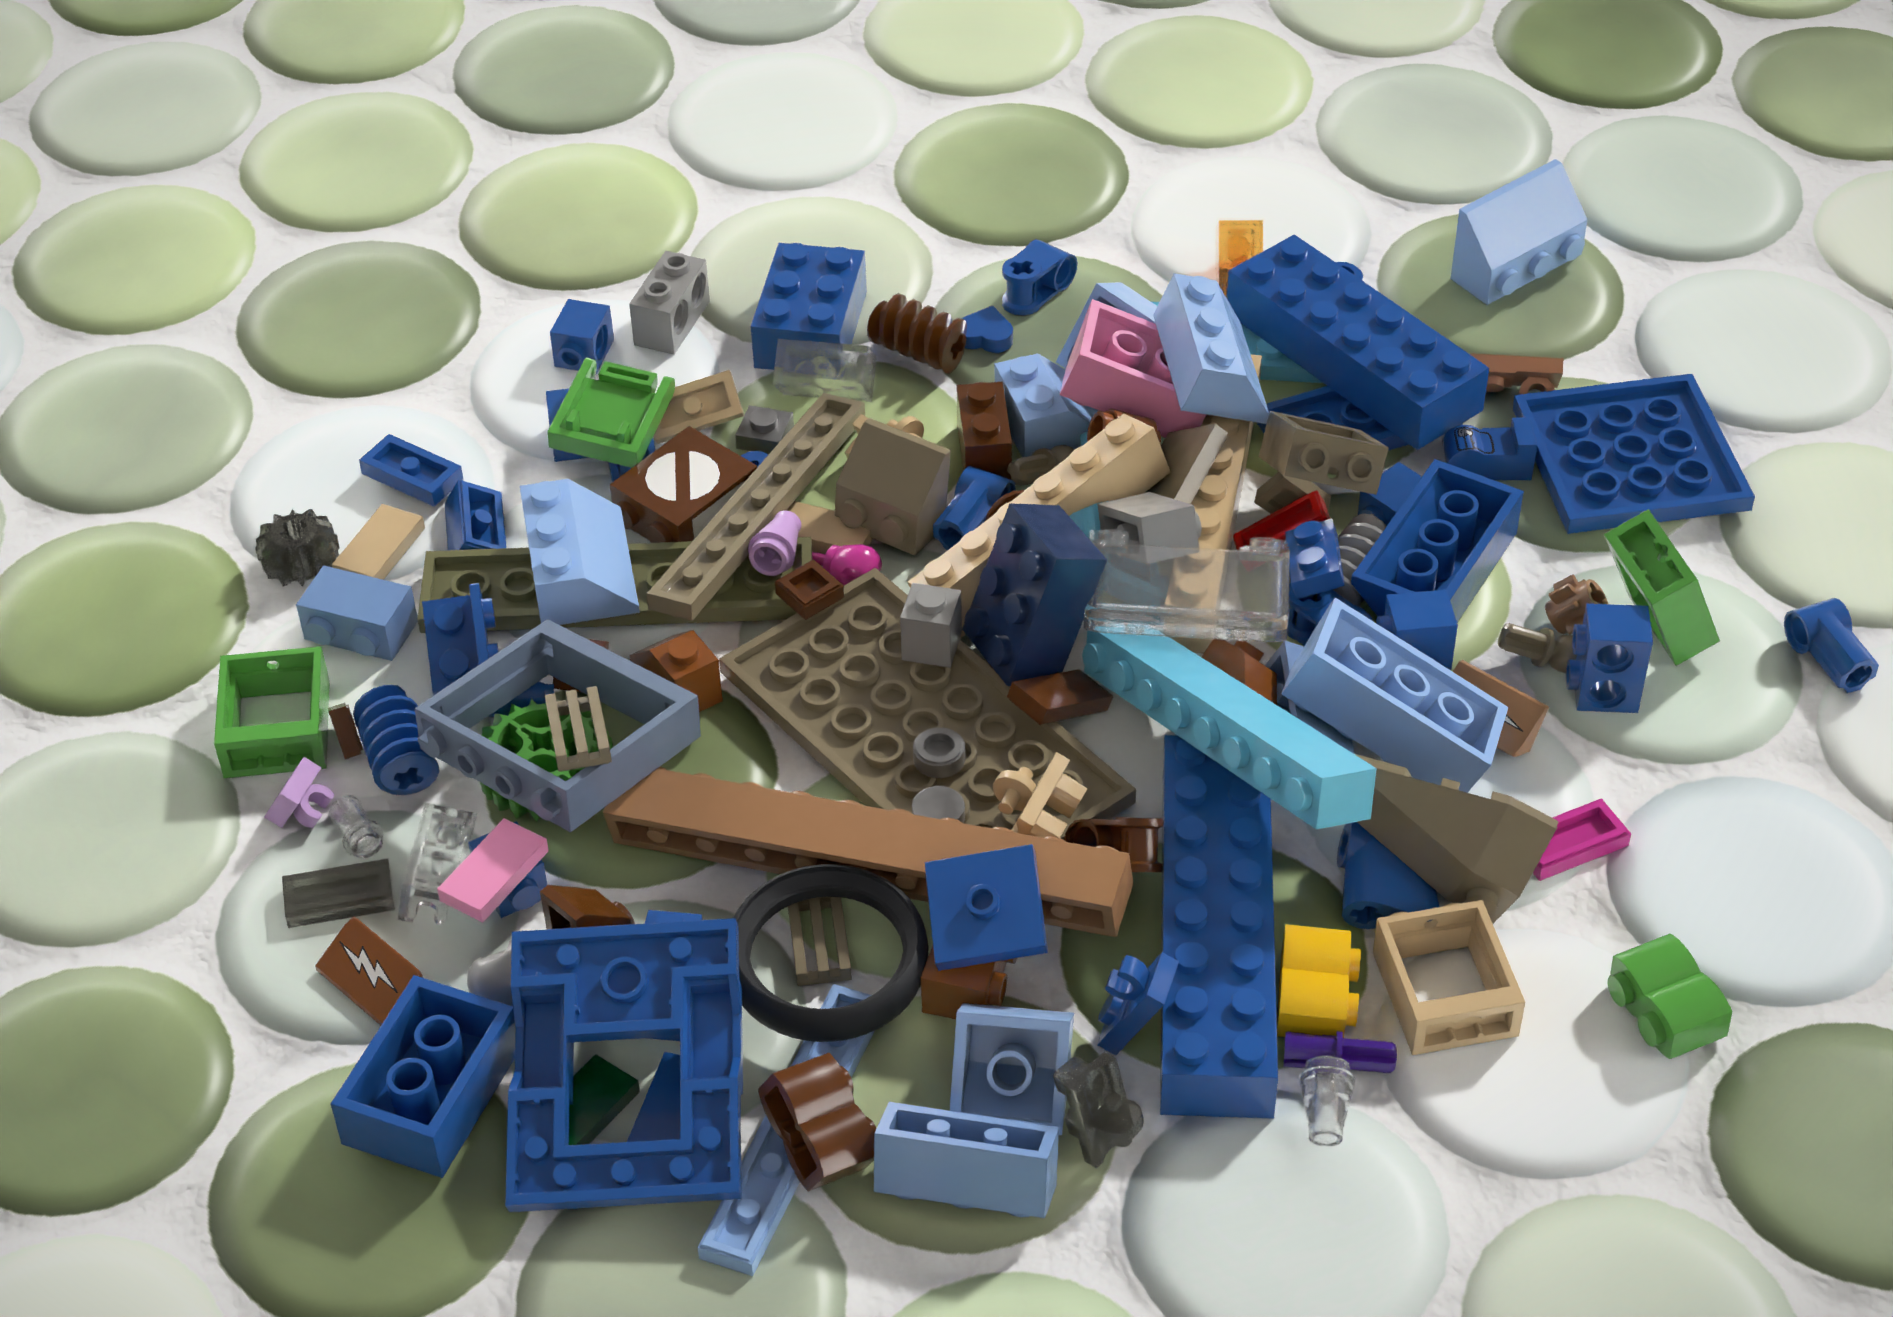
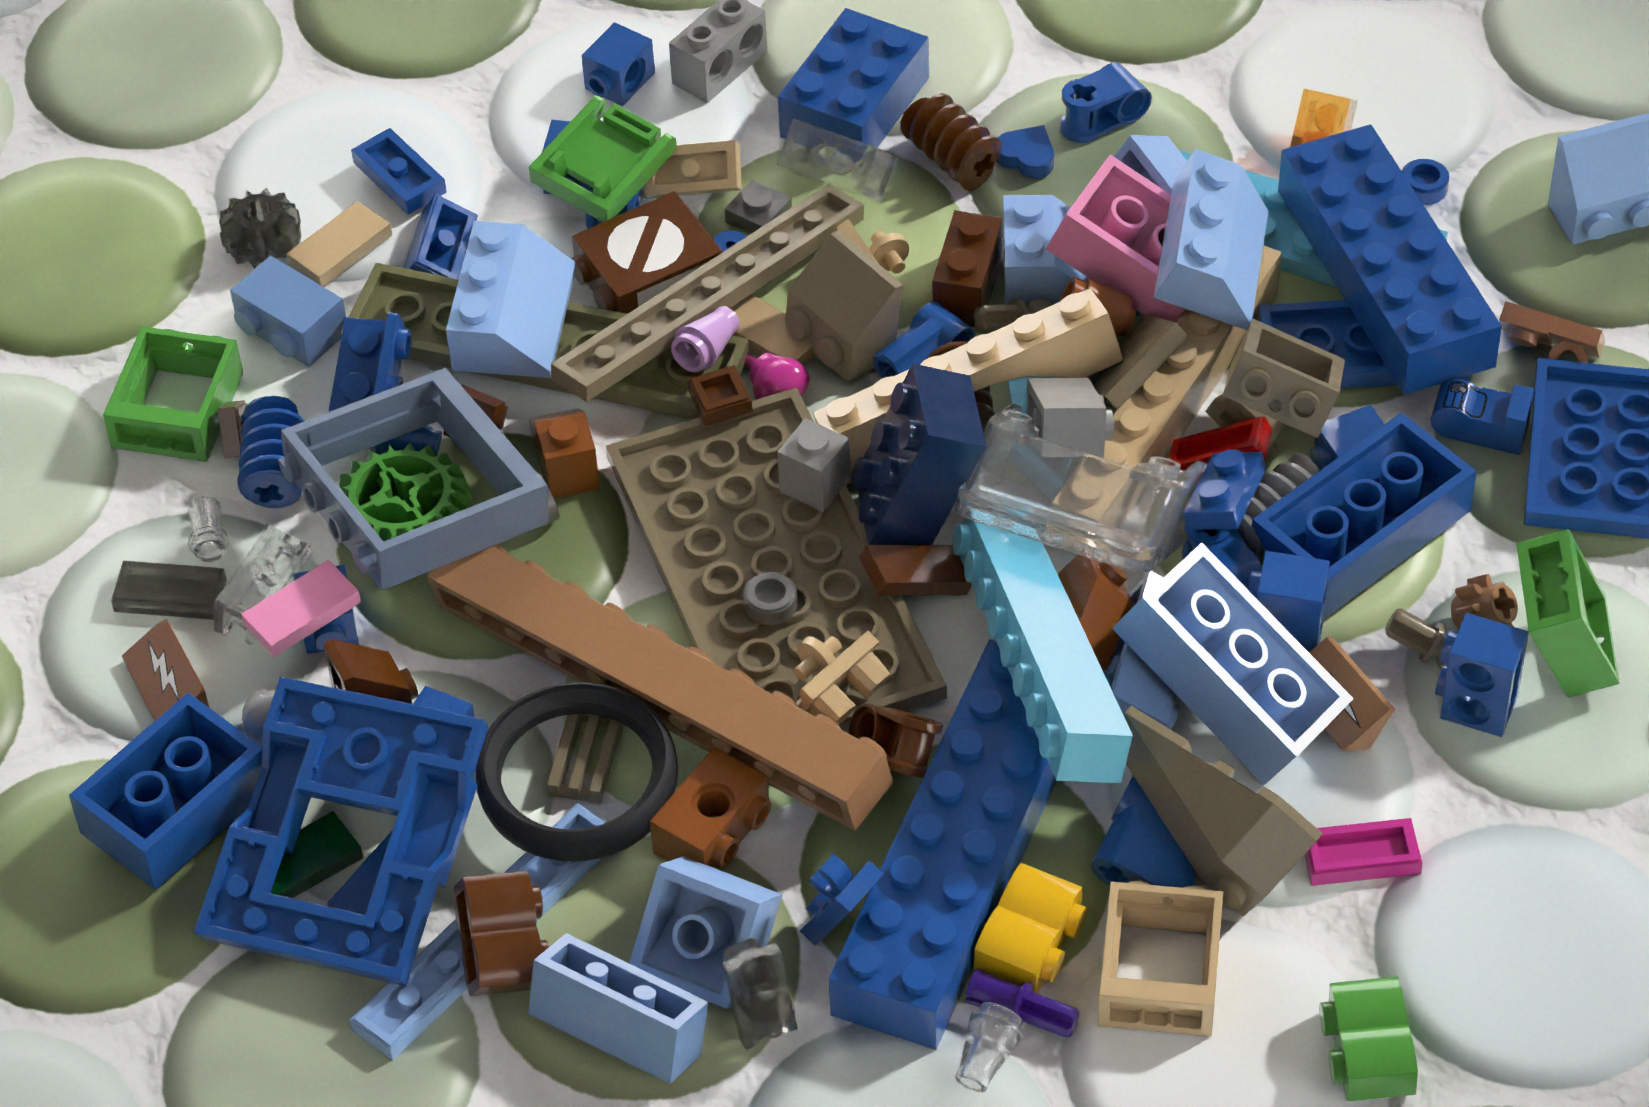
camera: 20 degrees right, 5 degrees up
lavender tile [264,757,334,828] -> none
dark tan tile [545,686,612,772] -> none
flat silver tile [912,786,965,823] -> none
blue plate [924,844,1048,971] -> none

